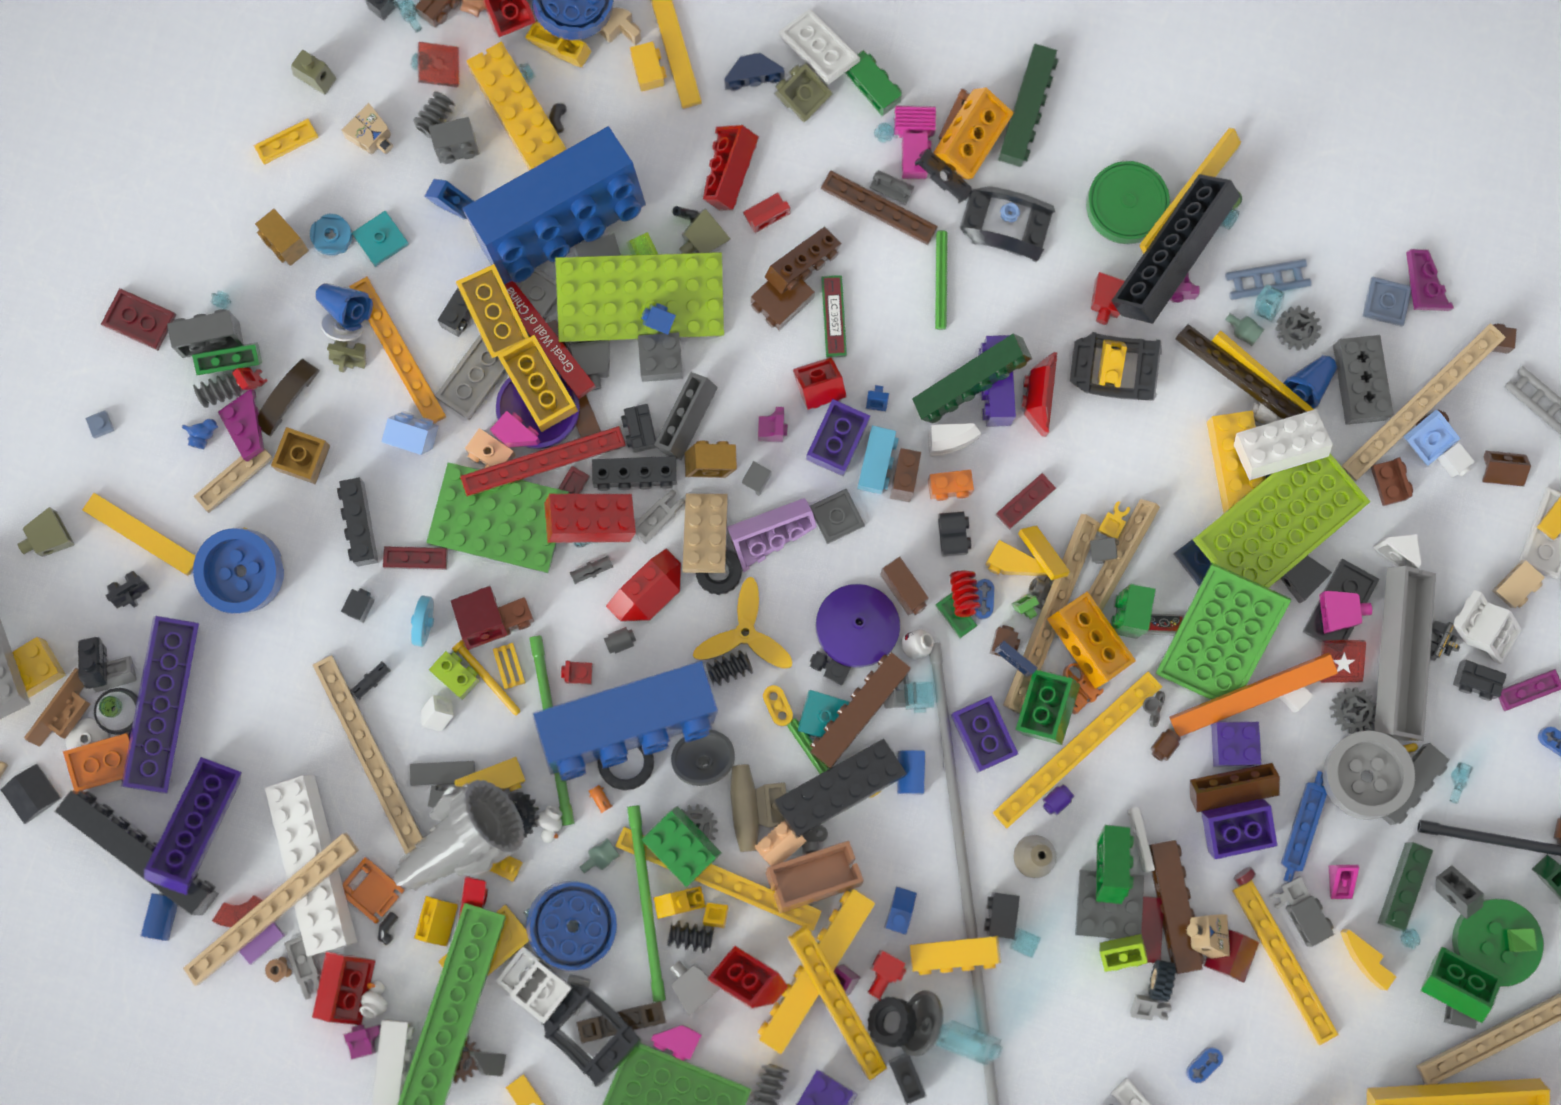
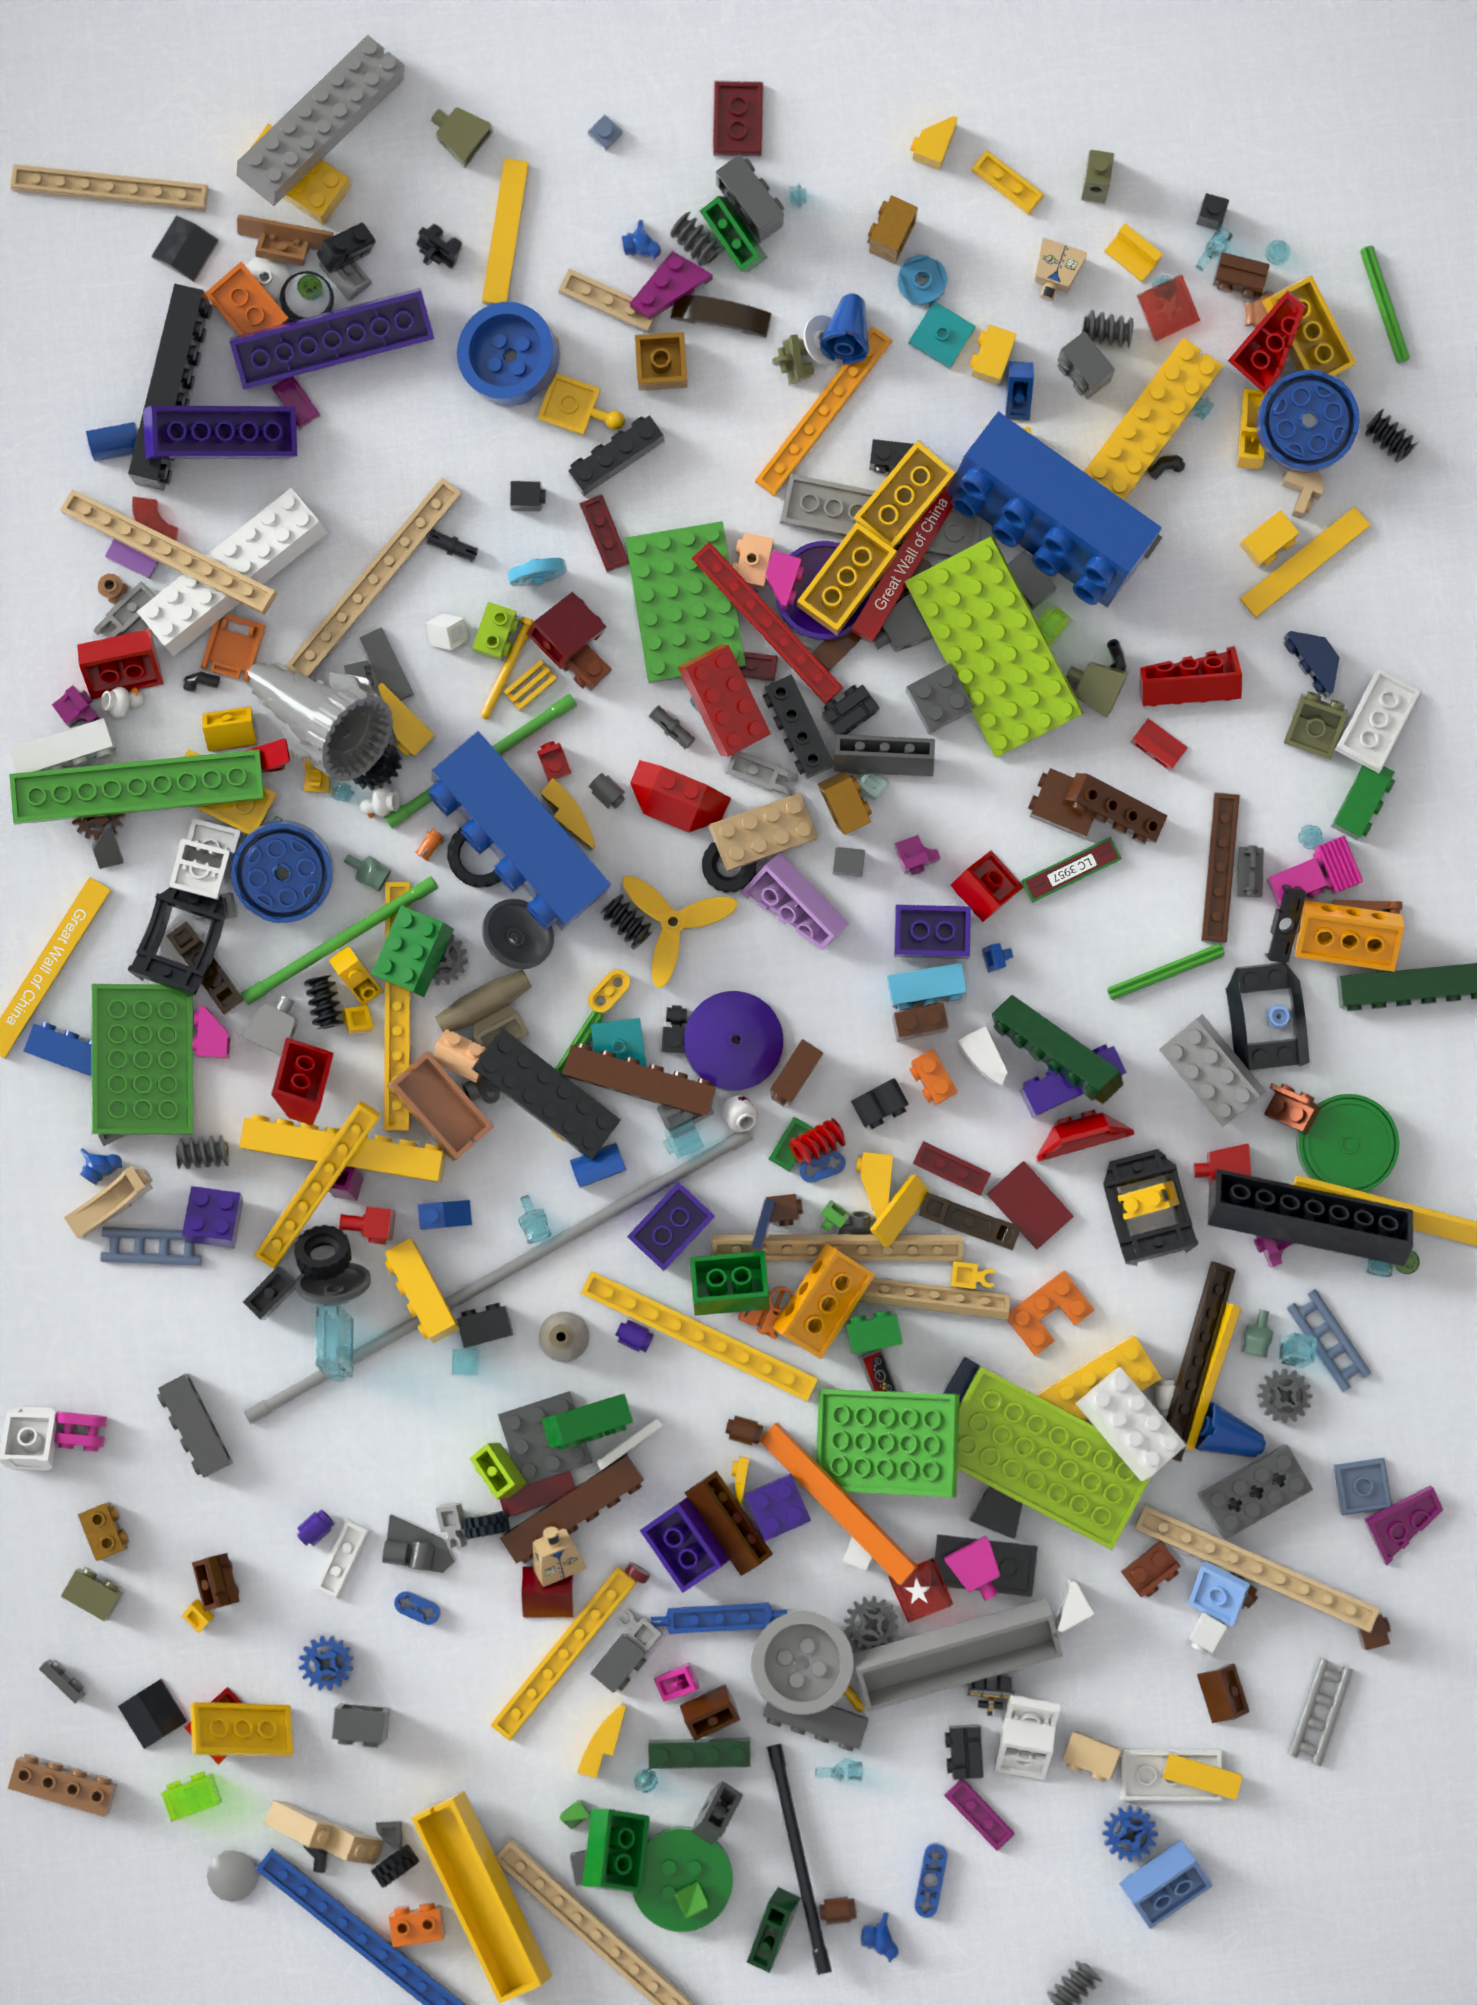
camera: 75 degrees right, 5 degrees up
red plate [232,367,268,390] -> none
light blue brick [382,411,439,455] -> none
blue brick [641,303,676,335] -> none
dark grey tile [810,488,865,544] -> none
dark grey panel [1090,538,1119,564] -> none
dark grey piece [1143,691,1165,727] -> none
none -> magenta tile [272,376,320,429]
none -> clear light blue plate [330,783,354,802]
none -> dark grey panel [382,1514,455,1573]
none -> clear light blue piece [518,1195,552,1244]
none -> yellow plate [537,373,625,436]
none -> yellow slope [540,778,596,850]
none -> bright green slope [560,1800,591,1829]
none -> reddish brown brick [680,1684,741,1741]
none -> yellow plate [731,1456,749,1506]
none -> light aqua slope [858,773,889,800]
none -> yellow slope [910,116,958,170]
none -> dark brown slope [919,1192,1021,1251]
none -> yellow brick [969,325,1017,385]
none -> dark red tile [986,1161,1074,1250]
none -> orange plate [1007,1270,1094,1356]
none -> yellow panel [1104,223,1163,282]
none -> light grey brick [1159,1014,1266,1127]
none -> copper bracket [1264,1083,1321,1134]

